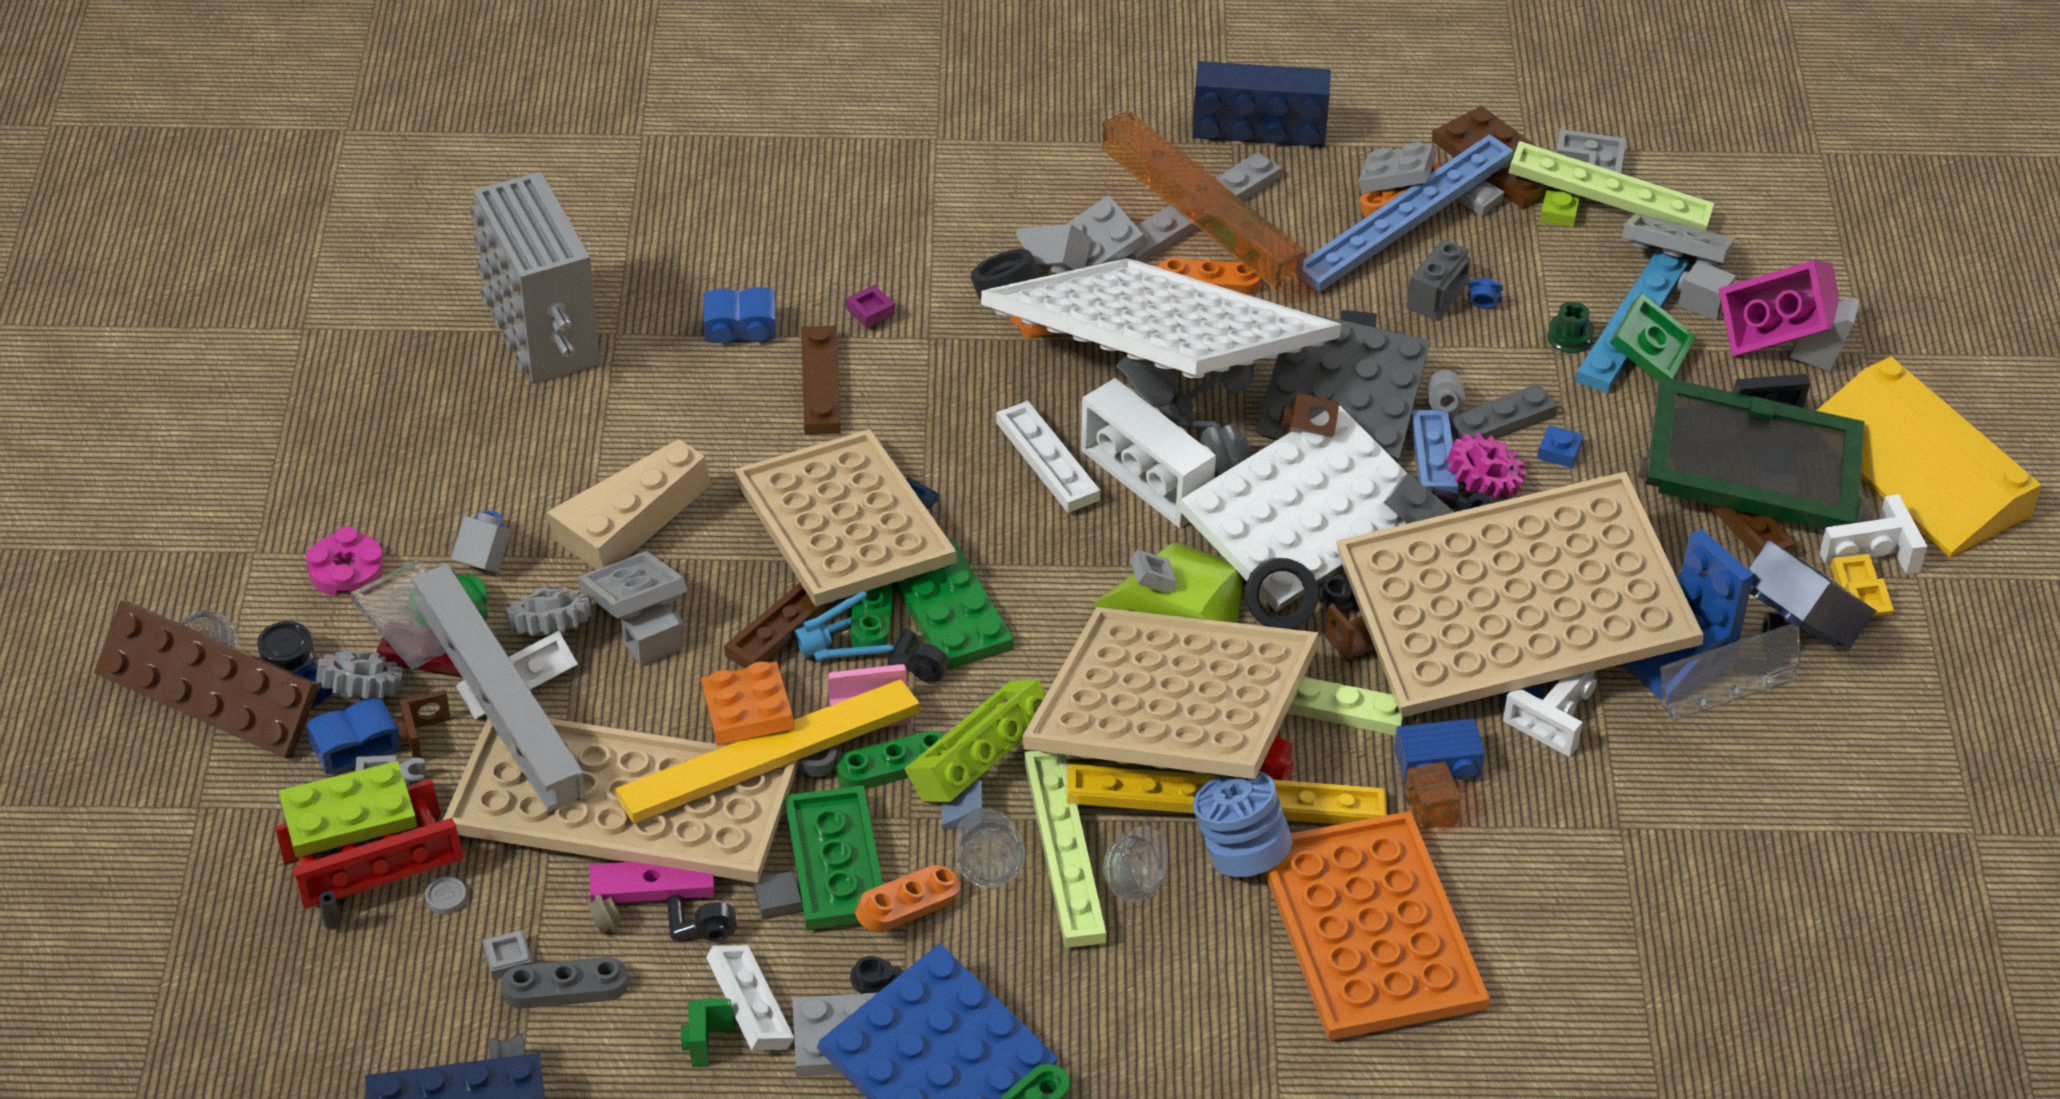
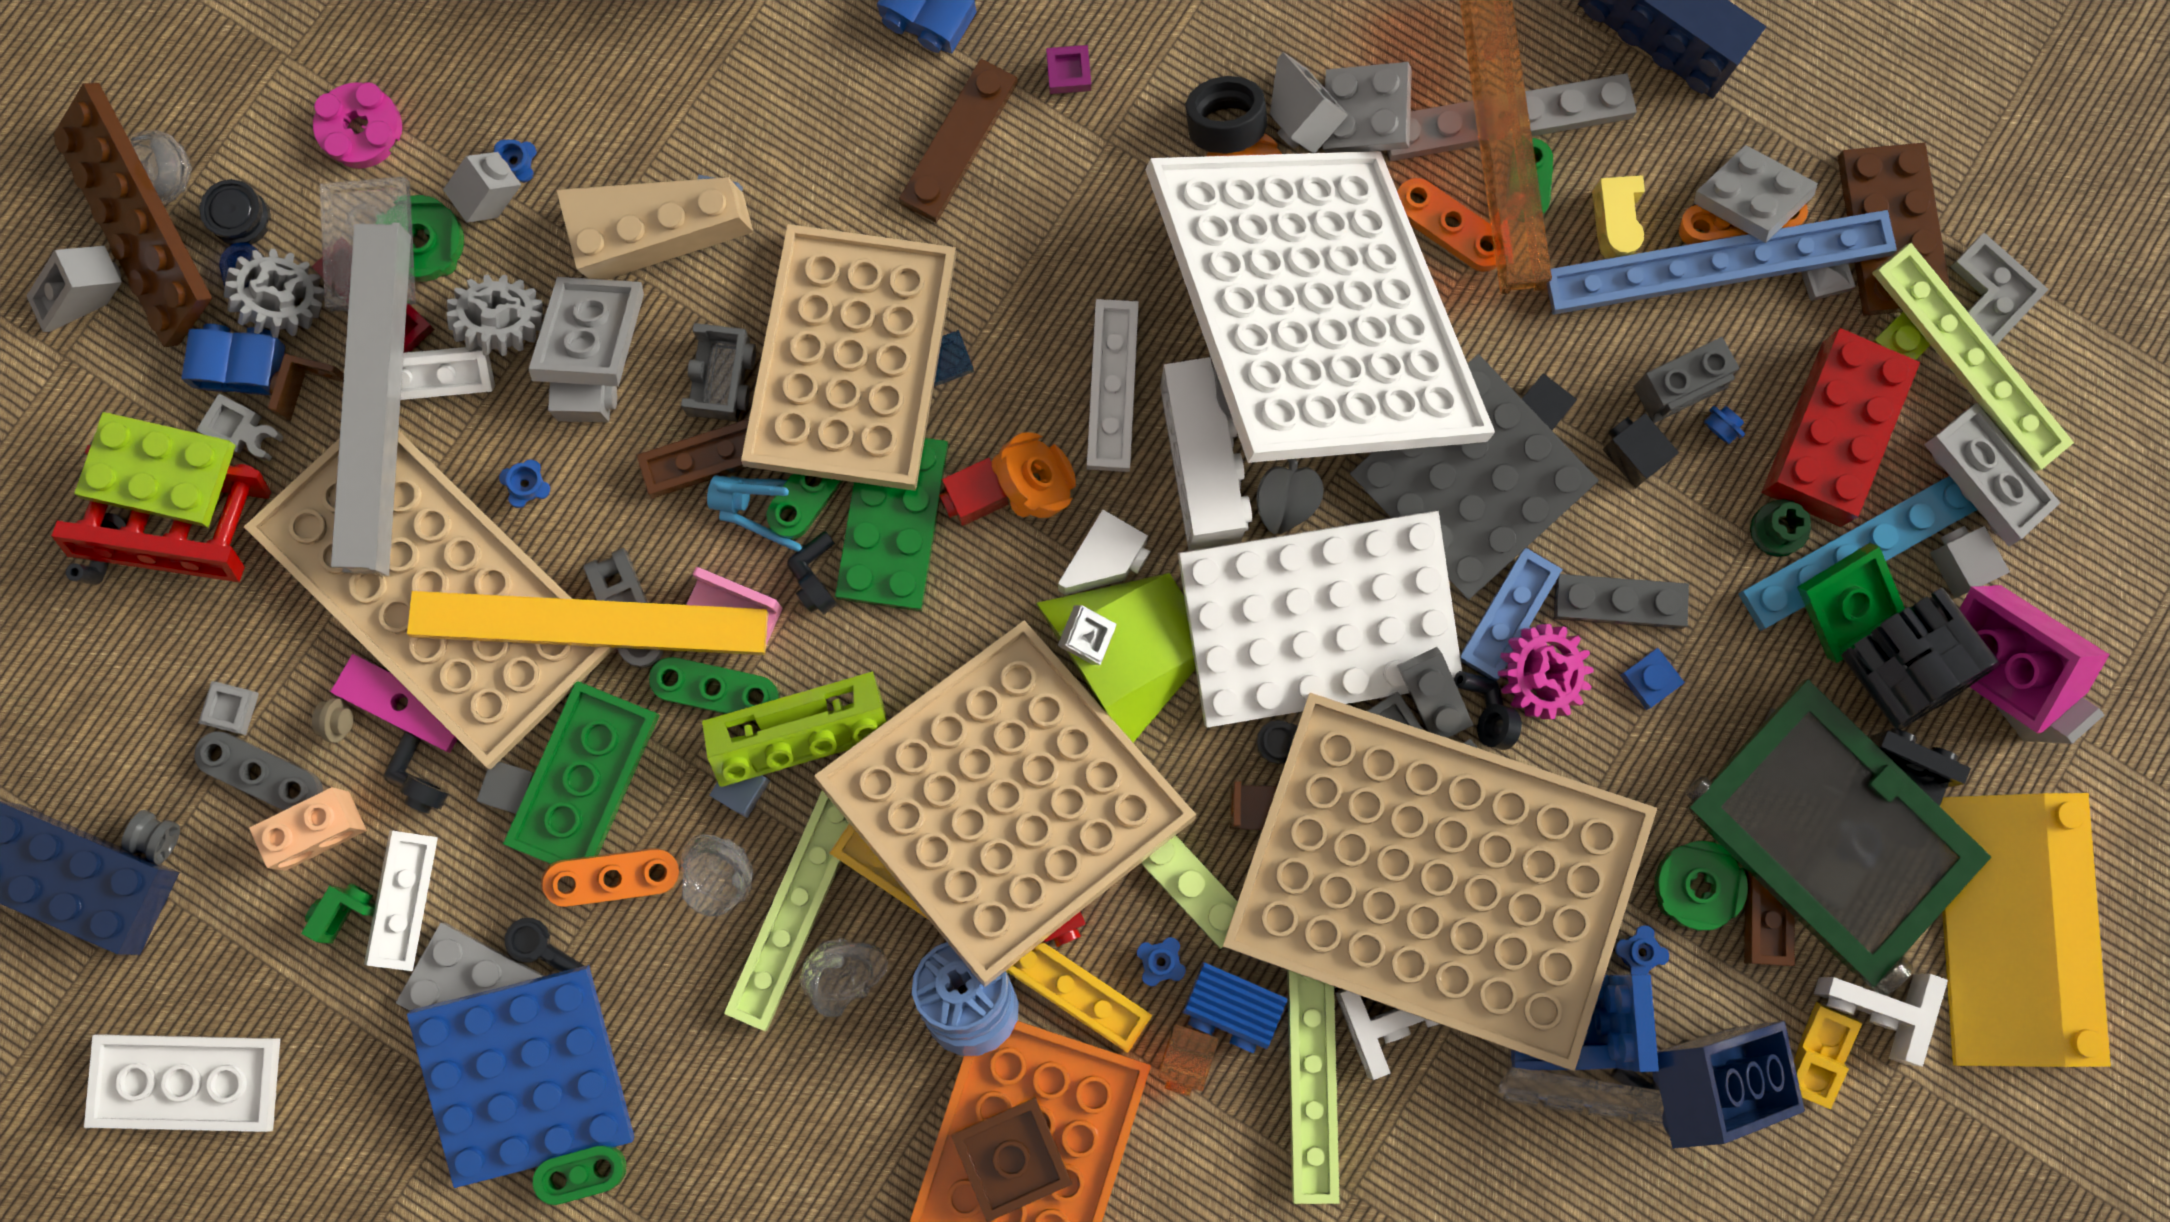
camera: 30 degrees right, 35 degrees up
light grey piece [425,877,467,914] -> none
orange plate [701,661,795,746] -> none
black tyre [1245,558,1319,629] -> none
reddish brown bracket [1279,393,1340,438] -> none
light grey brick [1427,370,1465,416] -> none
none -> light grey slope [27,246,122,332]
none -> light nougat brick [249,787,367,871]
none -> blue plate [499,460,550,508]
none -> dark grey window [681,323,756,422]
none -> red brick [939,458,1009,526]
none -> reddish brown plate [951,1097,1072,1222]
none -> orange plate [992,432,1076,518]
none -> white slope [1058,510,1150,595]
none -> blue plate [1137,937,1186,986]
none -> yellowish green plate [1287,970,1340,1204]
none -> light yellow leg [1592,175,1645,259]
none -> black brick [1602,413,1679,489]
none -> green plate [1654,841,1748,931]
none -> red brick [1761,328,1920,527]
none -> black piece [1841,588,2000,730]

